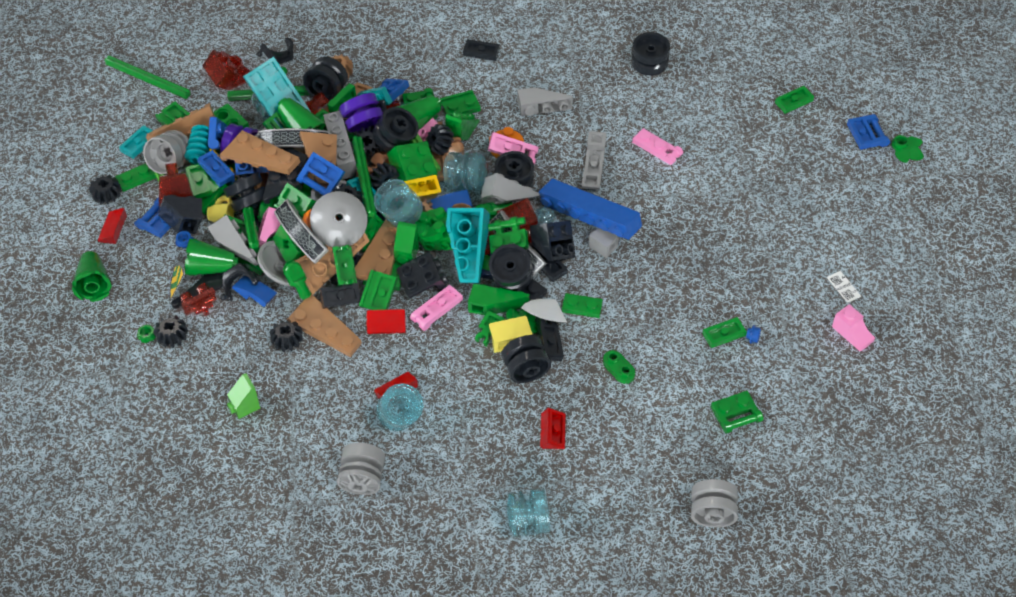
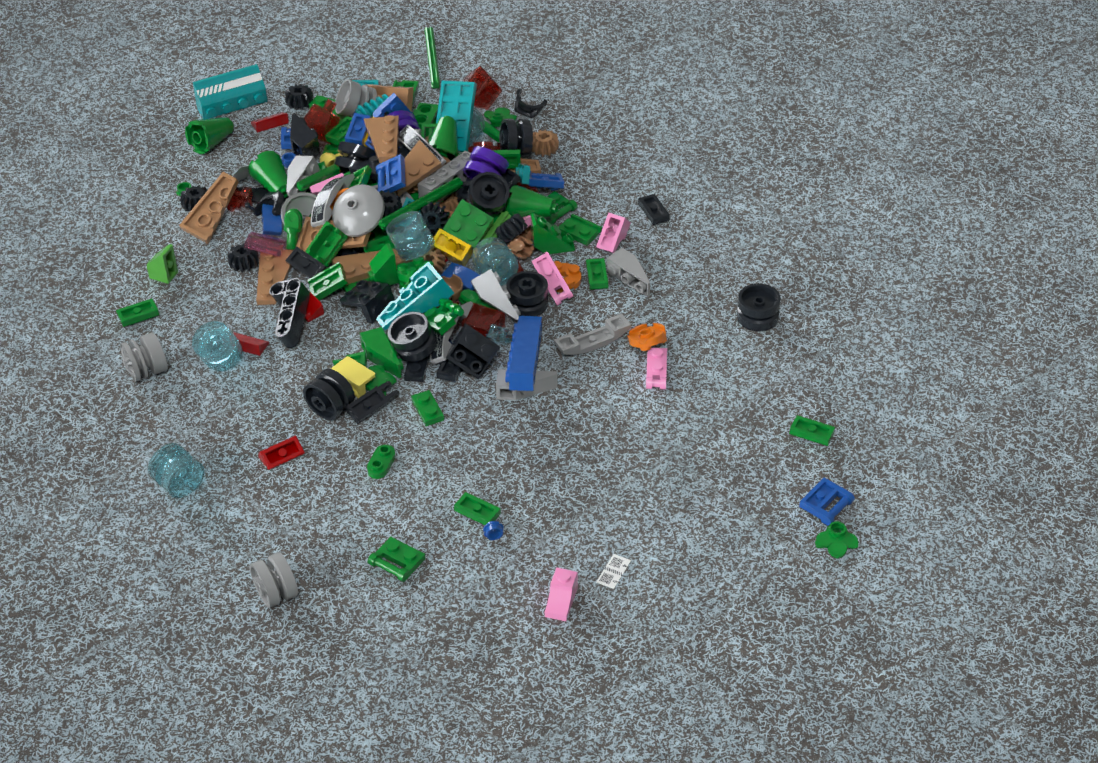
camera: 55 degrees right, 10 degrees down
bright pink plate [410,285,463,331] -> none
white sticker [521,299,567,323] -> none
none -> green plate [116,298,159,327]
none -> medium nougat wing [179,172,239,244]
none -> teal slope [193,64,268,119]
none -> clear pink slope [244,231,287,257]
none -> black beam [269,278,310,348]
none -> green plate [586,258,608,290]
none -> bright pink arch [596,213,631,253]
none -> orange plate [627,323,667,351]

